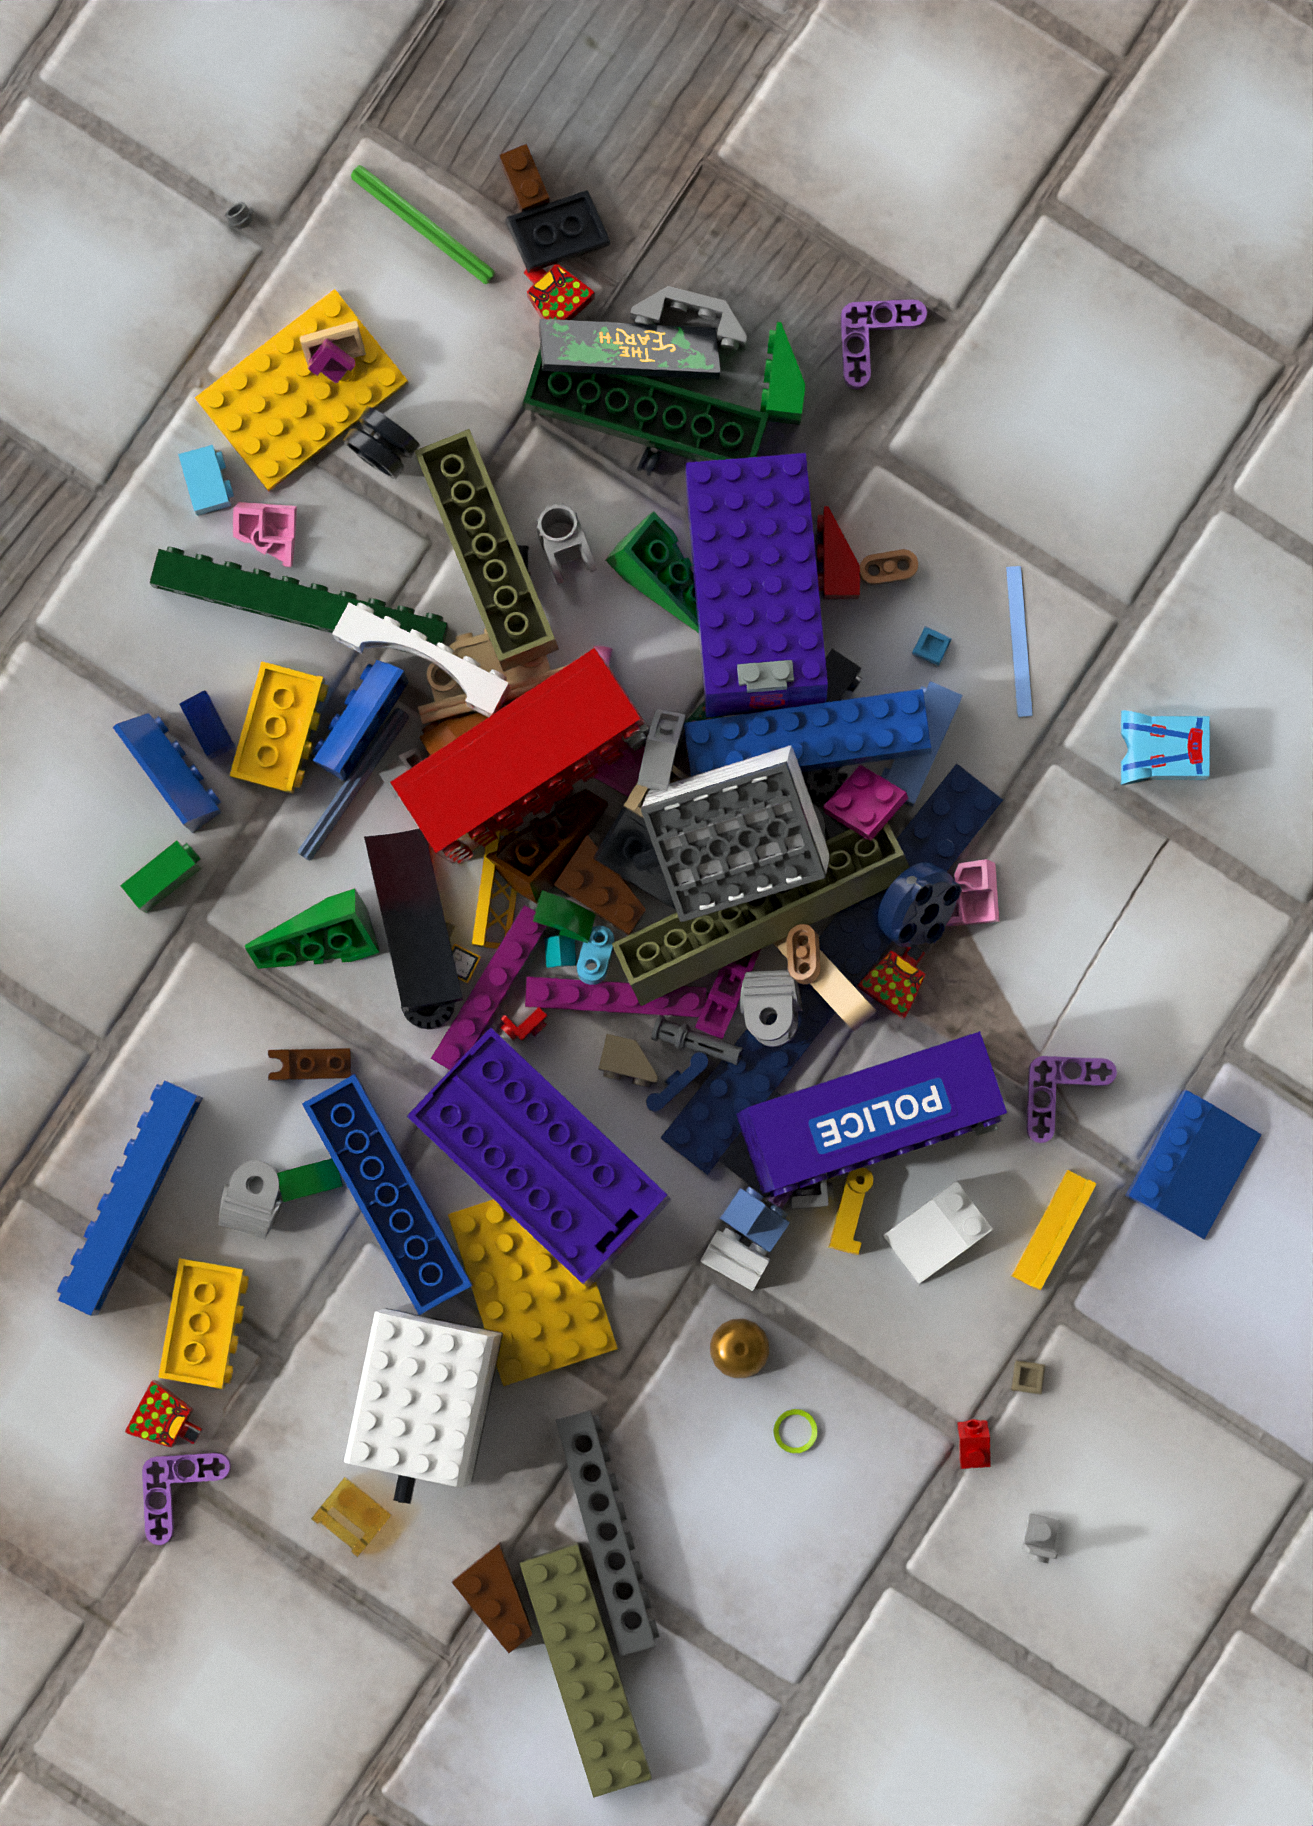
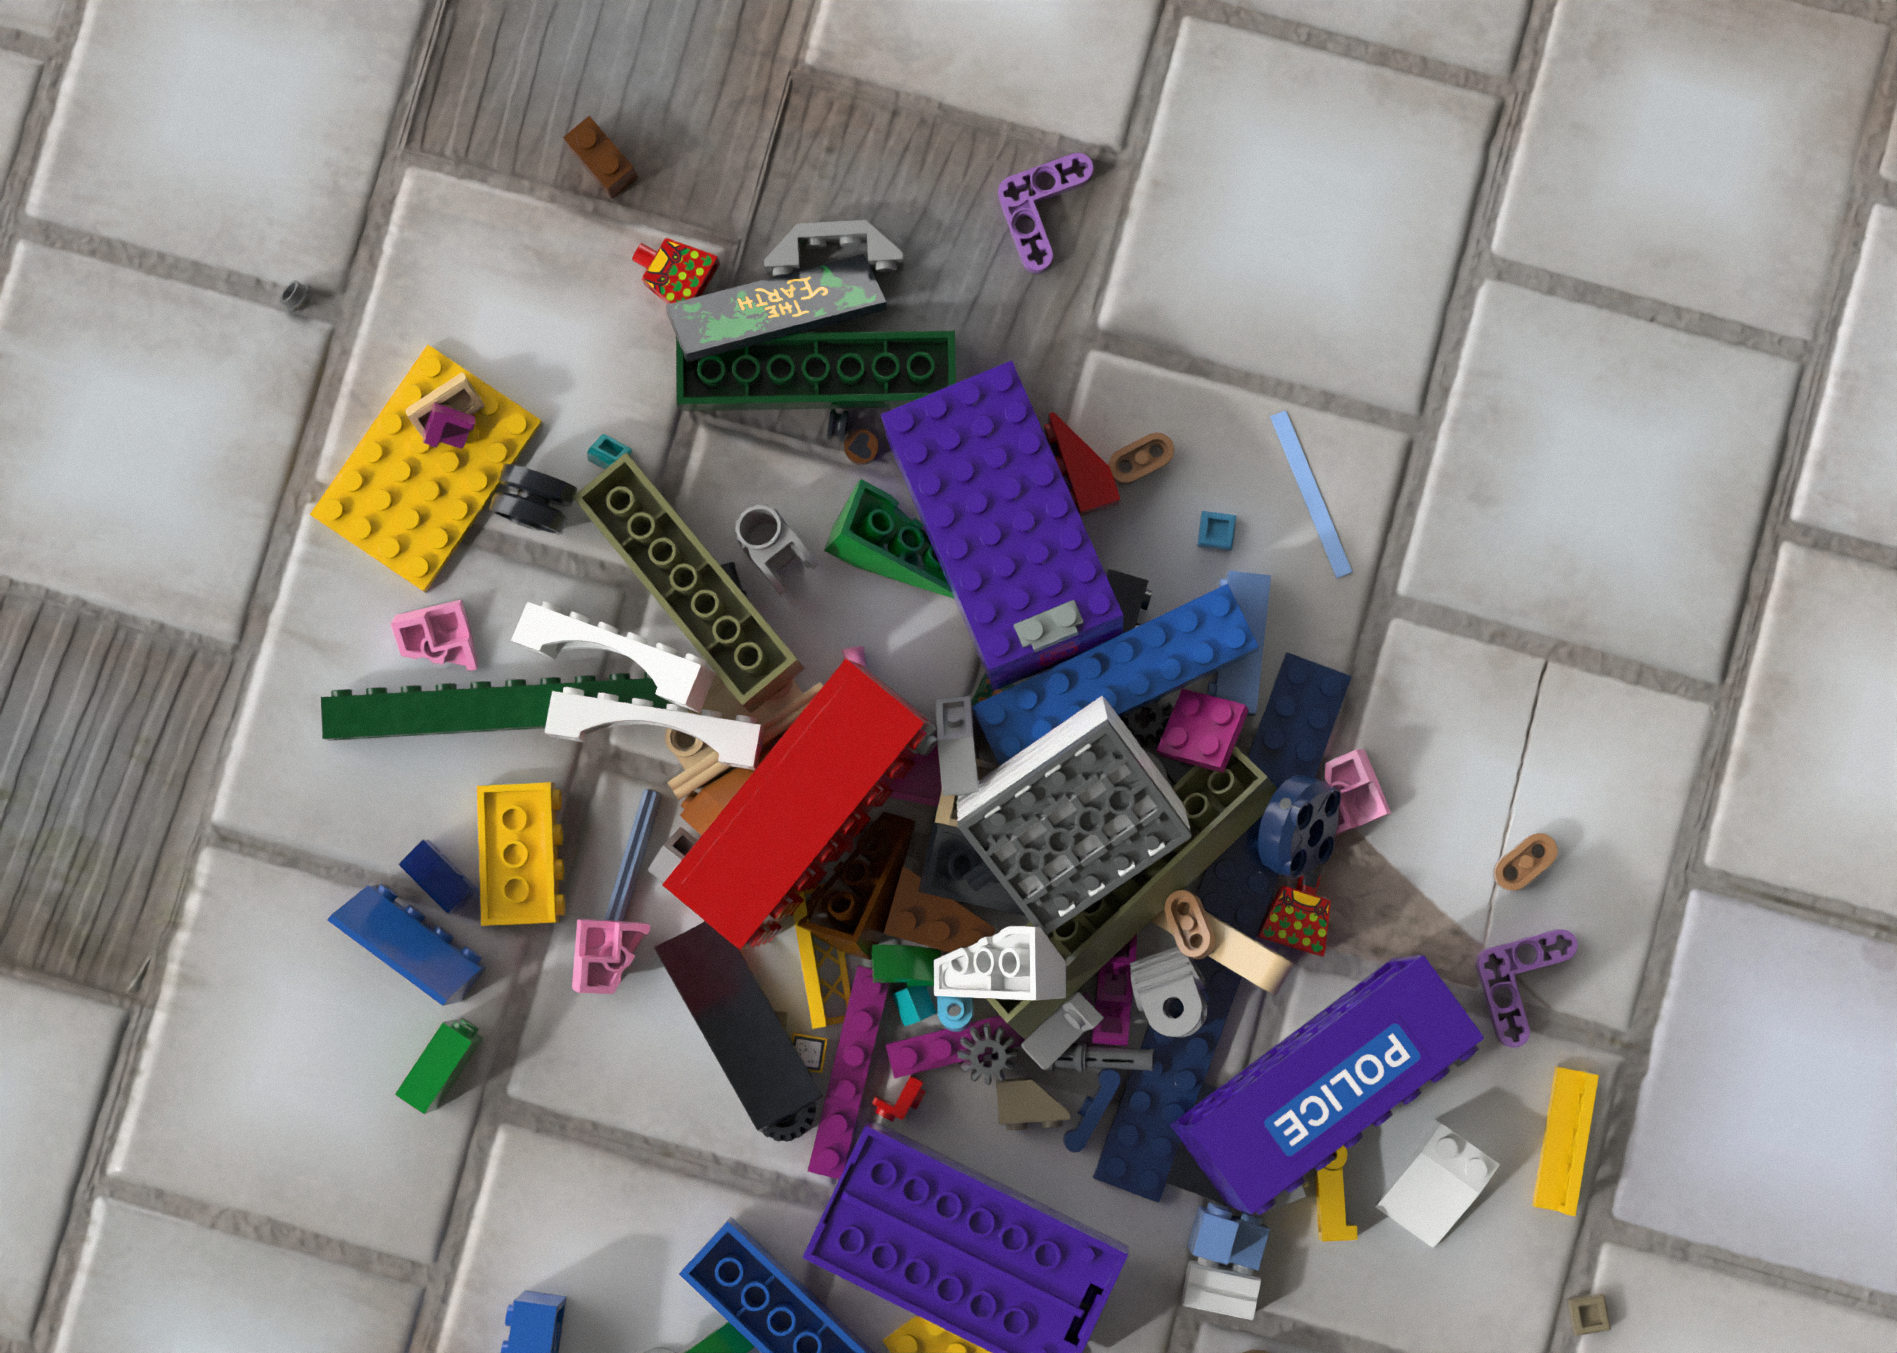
camera: 15 degrees left, 0 degrees up
medium azure brick [178,445,234,516] -> none
green wedge [245,888,379,969] -> none
reddish brown plate [268,1048,351,1081] -> none
blue slope [312,660,409,782] -> none
bright green axle [351,165,495,284] -> none
black tile [506,190,610,273] -> none
green slope [760,322,806,425] -> none
medium azure piece [1121,710,1210,785] -> none
blue slope [1125,1090,1262,1240] -> none
none -> white arch [511,601,716,713]
none -> bright pink slope [572,919,650,994]
none -> teal slope [587,434,632,470]
none -> reddish brown tile [844,429,879,465]
none -> white wedge [934,926,1066,1000]
none -> dark grey gear [957,1023,1018,1085]
none -> light grey bracket [1021,992,1103,1070]
none -> medium nougat plate [1493,833,1558,891]

